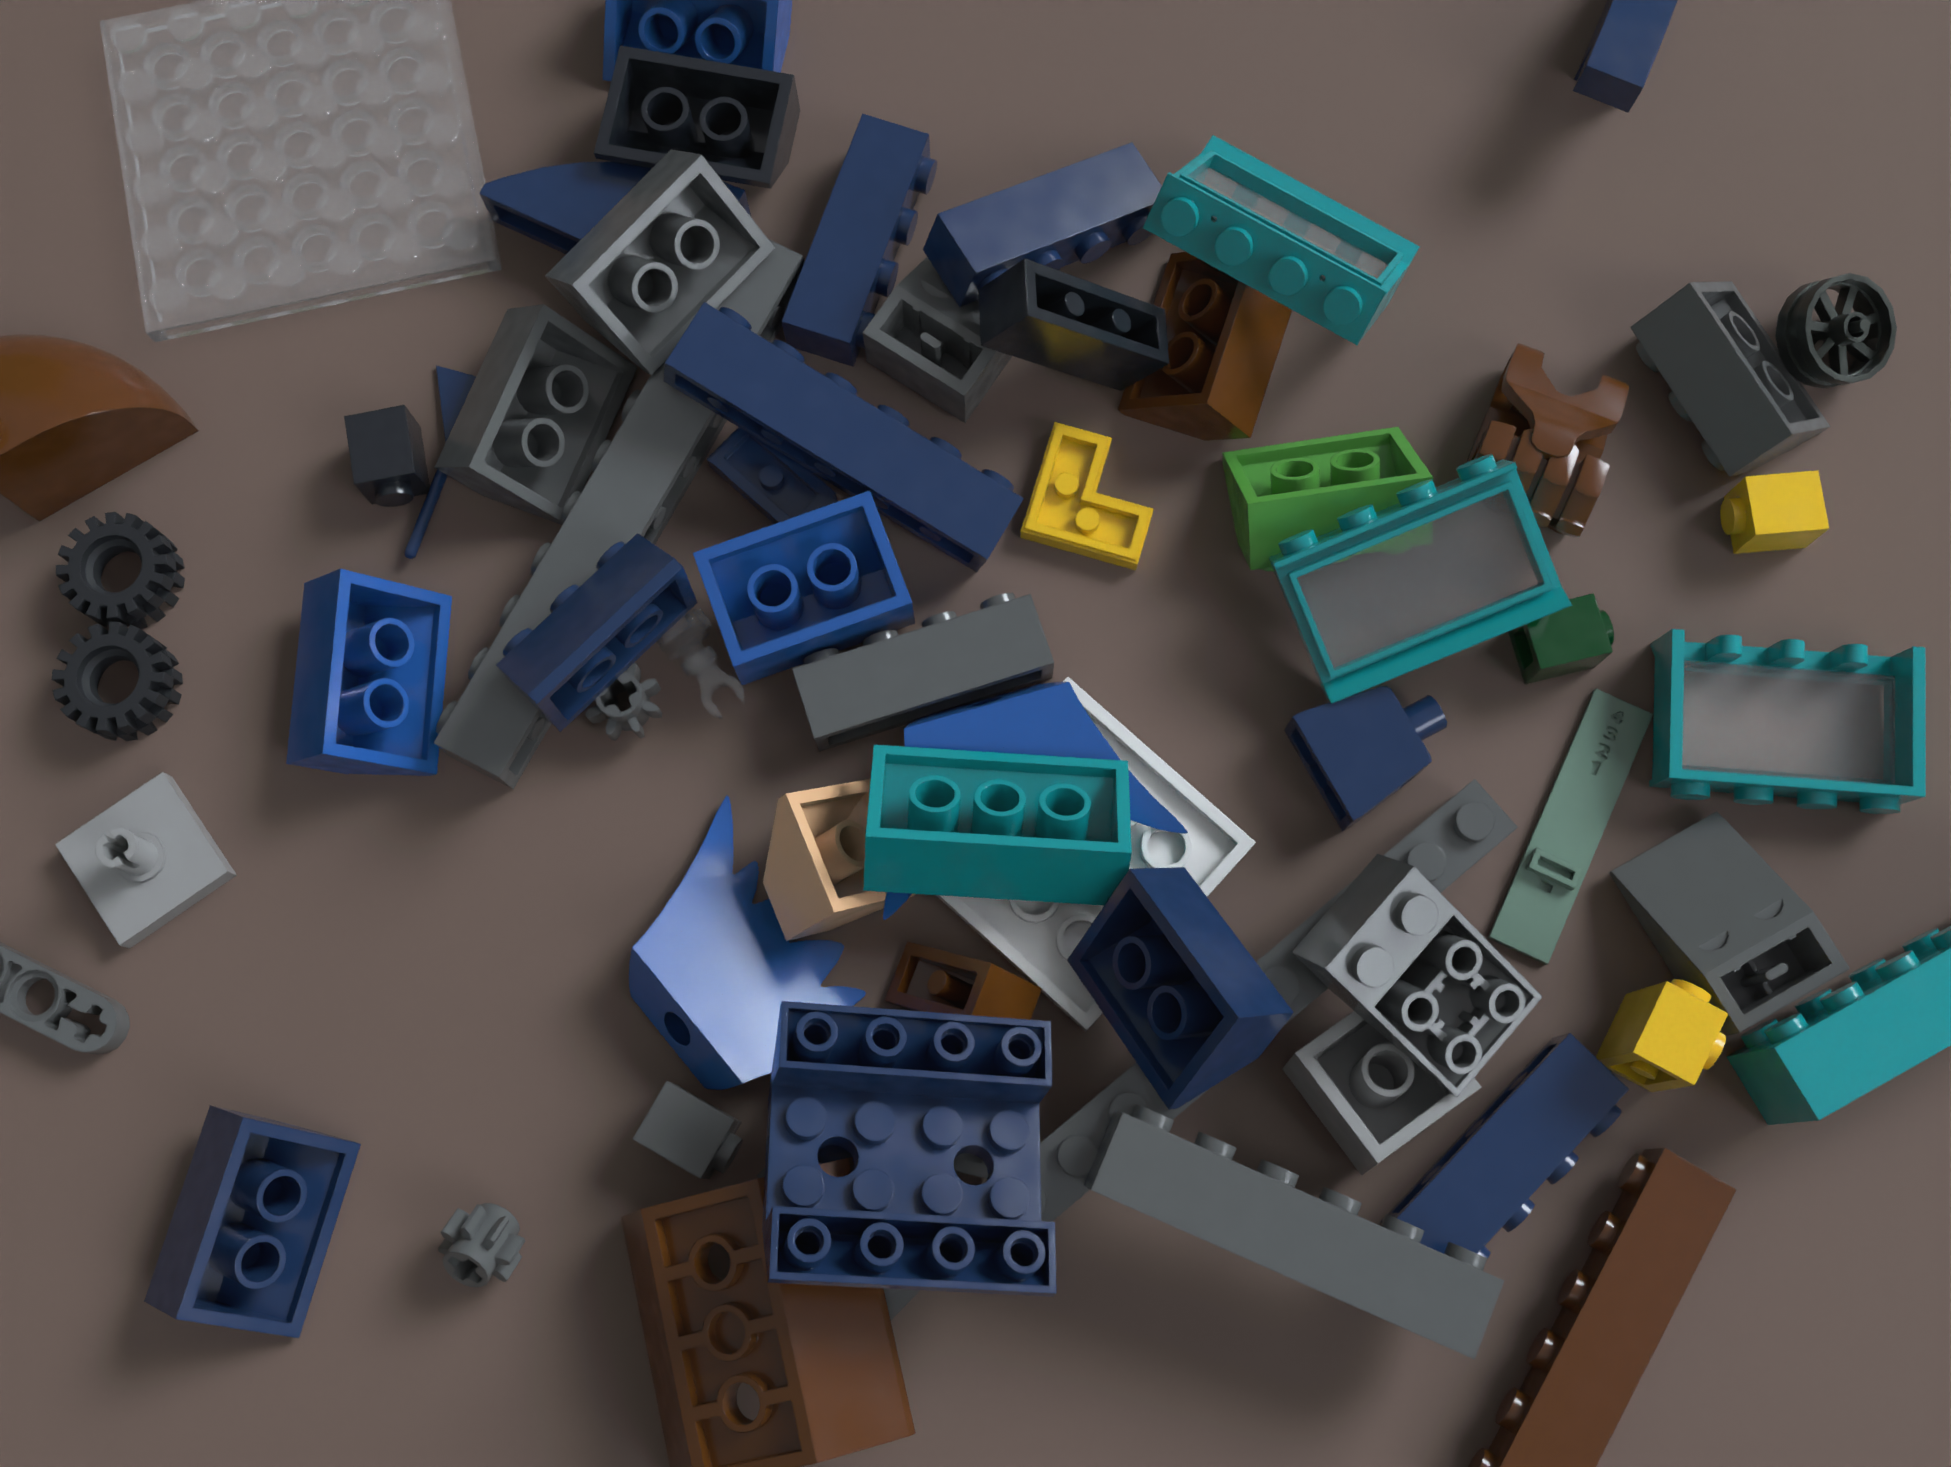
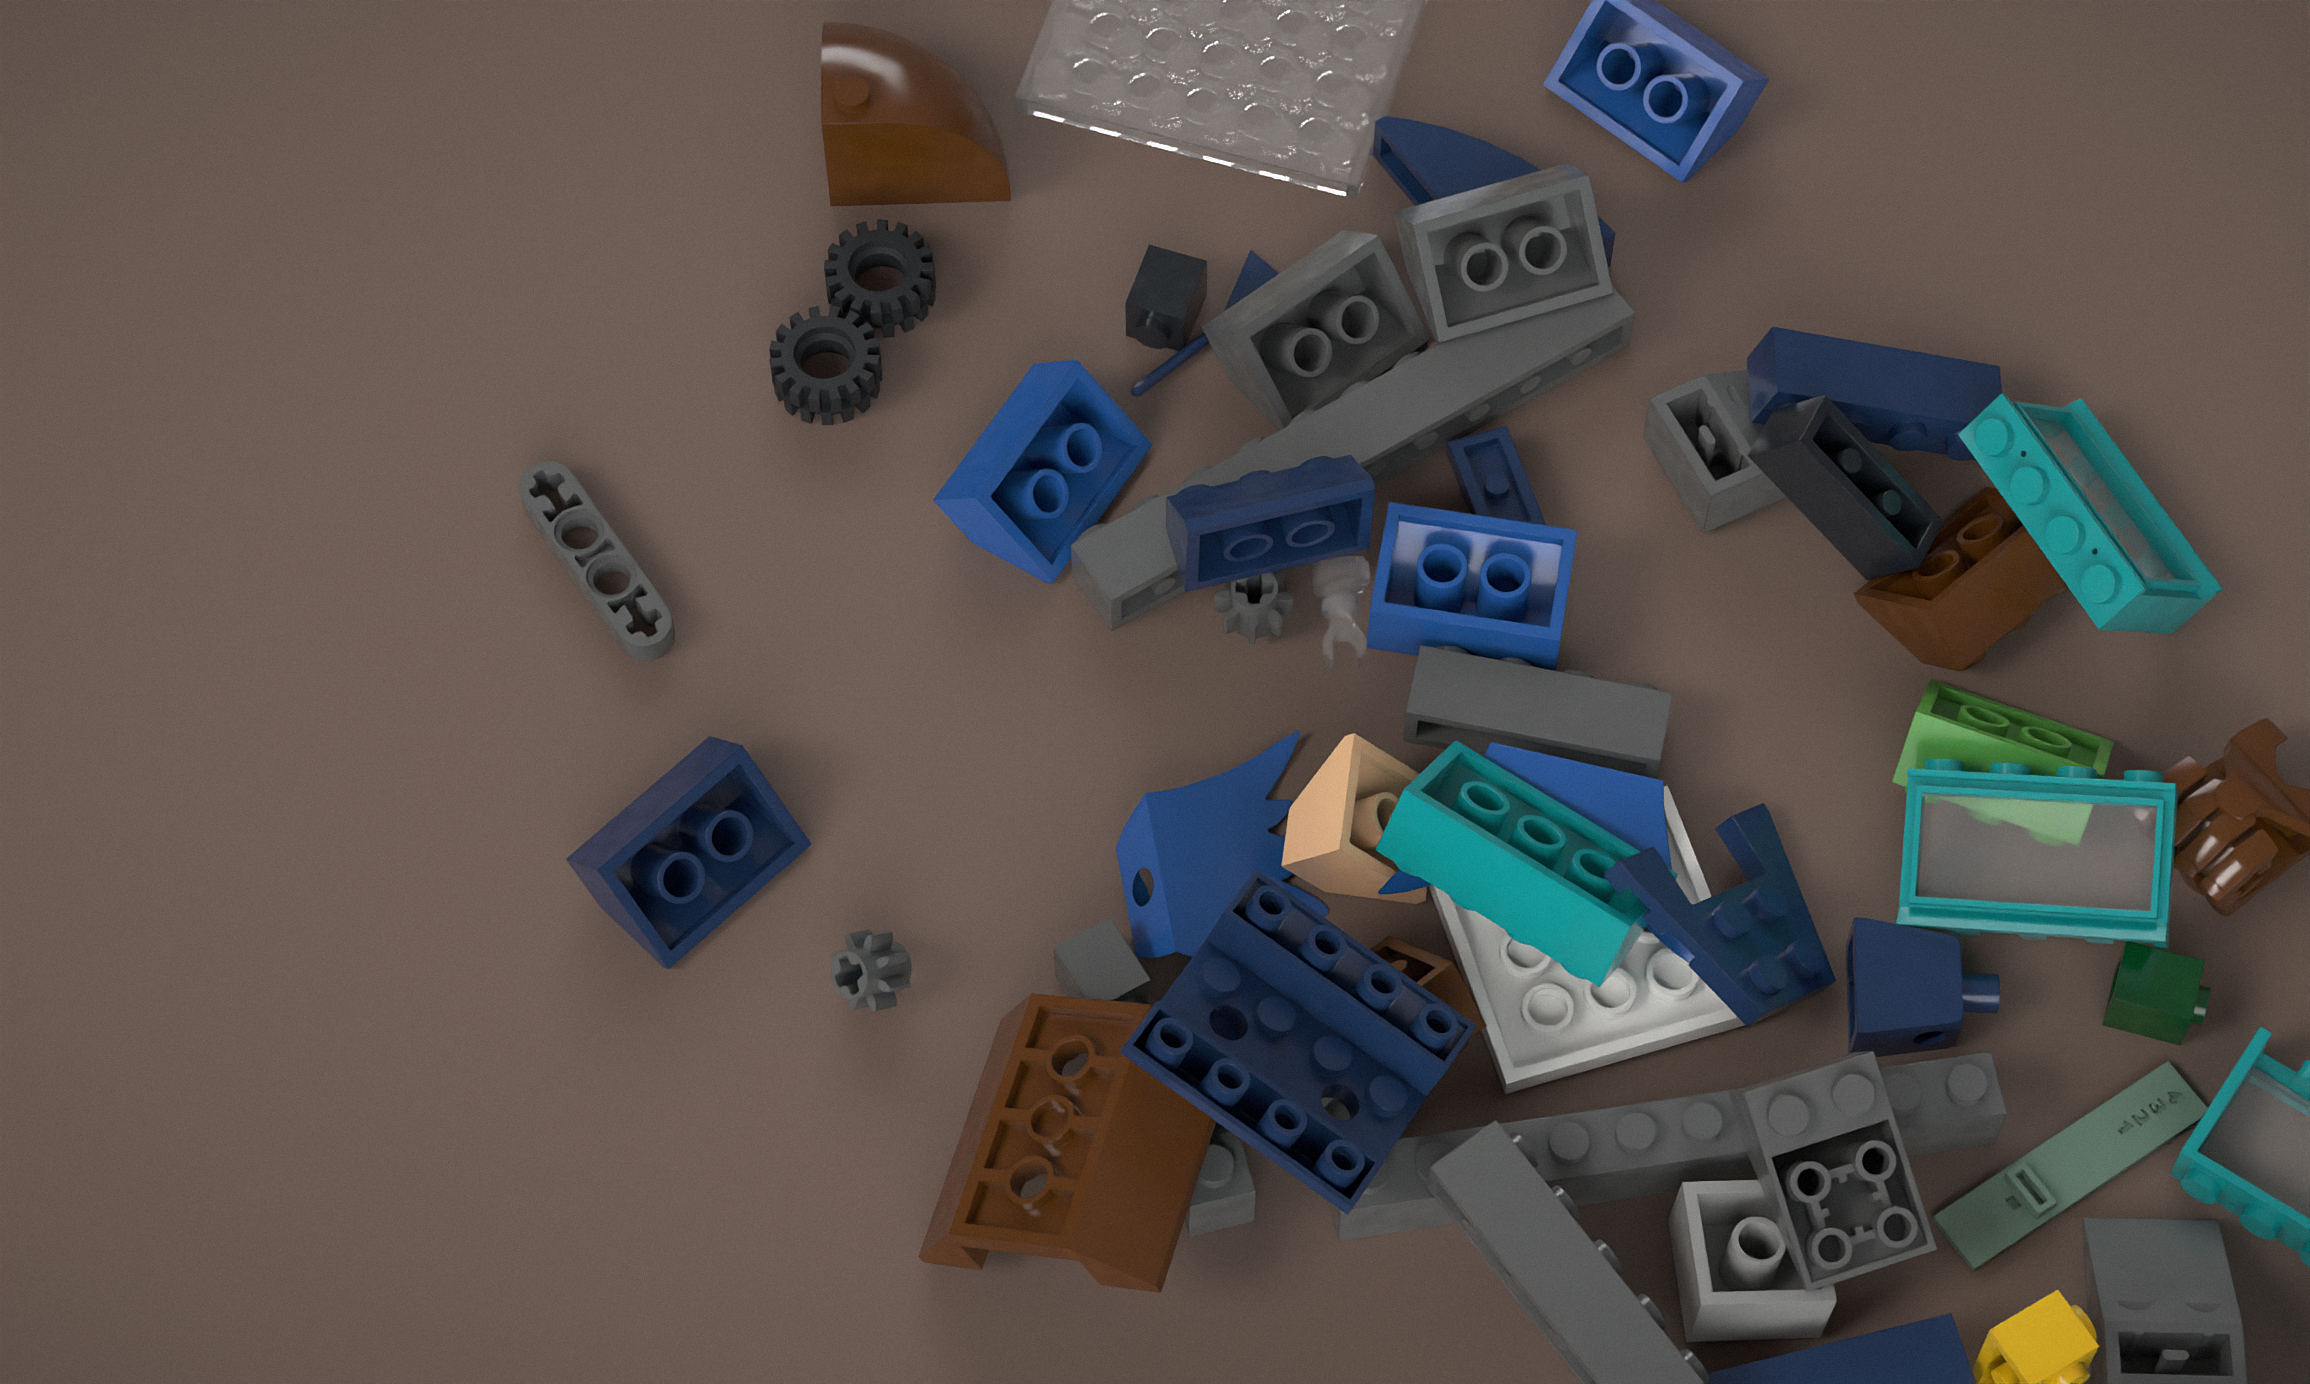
camera: 30 degrees right, 15 degrees down
light grey tile [55,772,237,948] -> none
black slope [594,45,800,189] -> none
dark blue brick [663,302,1024,572] -> none
dark blue brick [782,113,937,367] -> none
yellow tile [1020,422,1154,570] -> none
dark blue slope [1067,867,1294,1110] -> none
none -> dark blue wing [1603,803,1836,1027]

